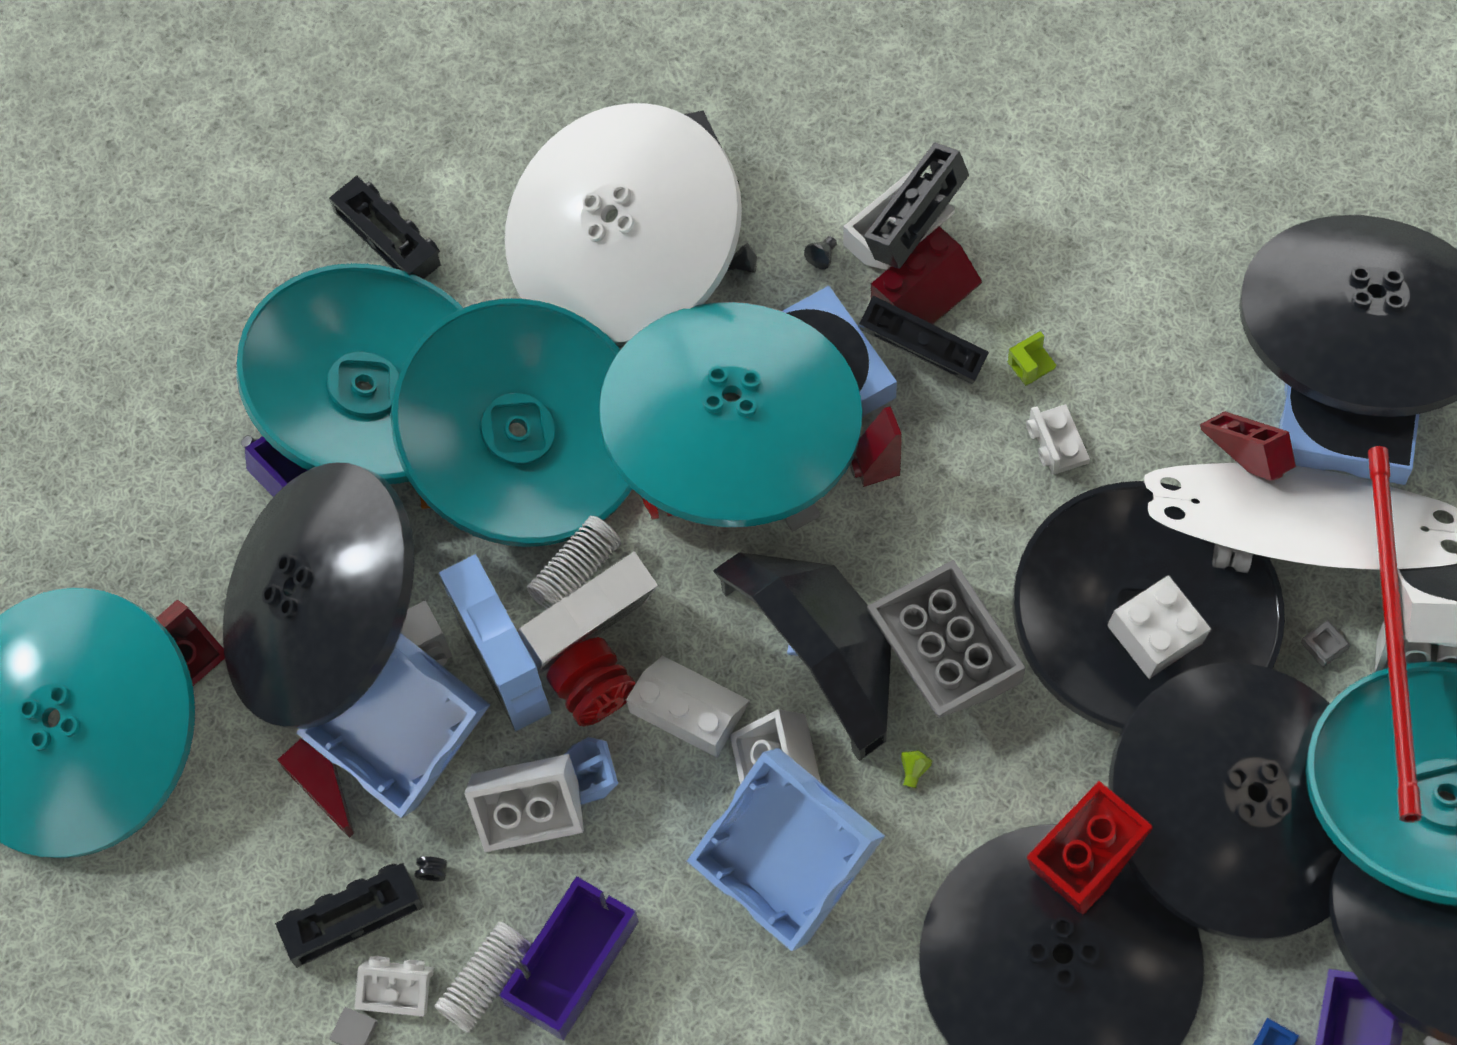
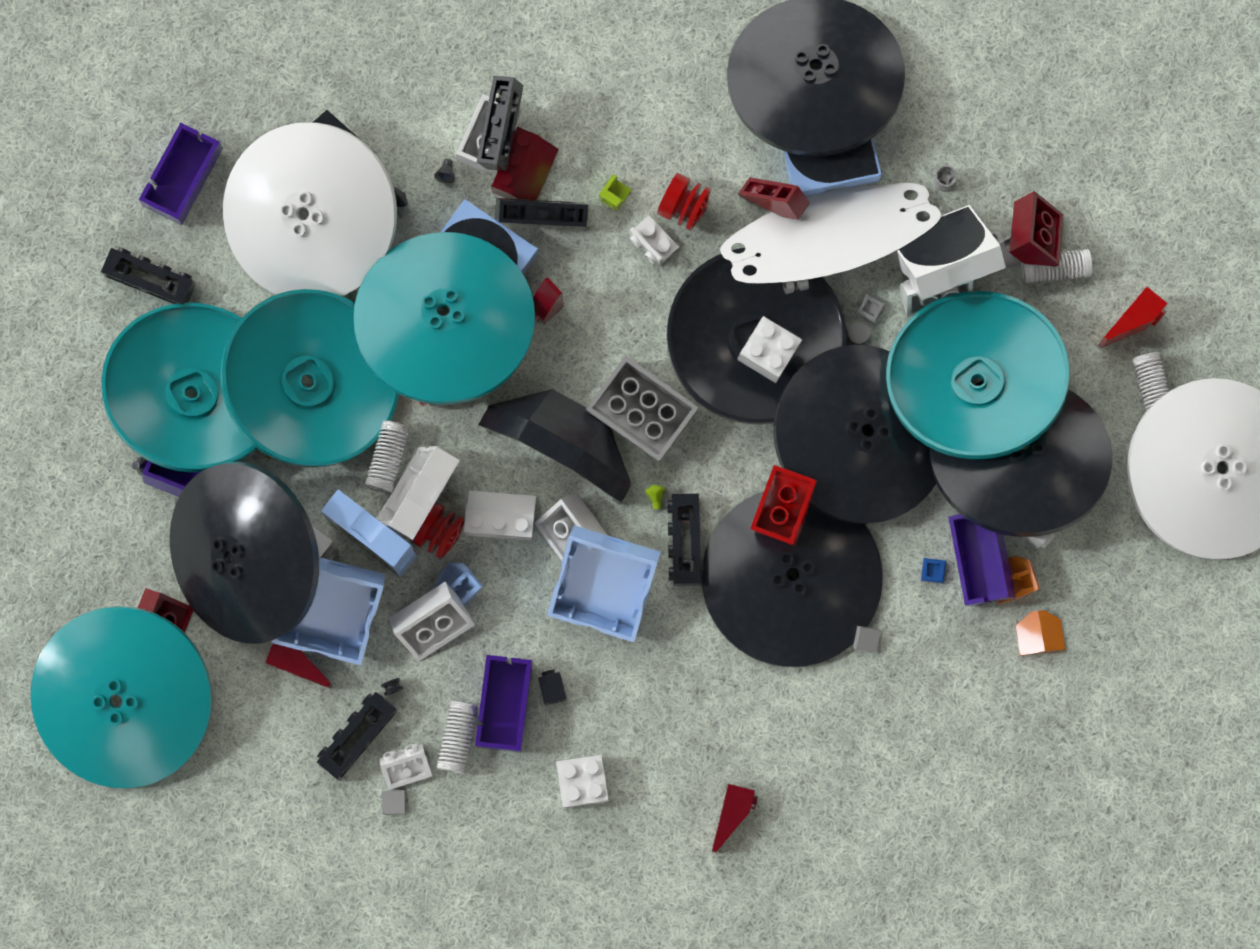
camera: 30 degrees left, 15 degrees up
red piece [1368,446,1422,823] -> none
none -> dark purple piece [138,122,223,226]
none -> black brick [538,669,567,705]
none -> red wheel [657,172,712,231]
none -> black brick [667,493,701,586]
none -> light grey tile [847,322,870,345]

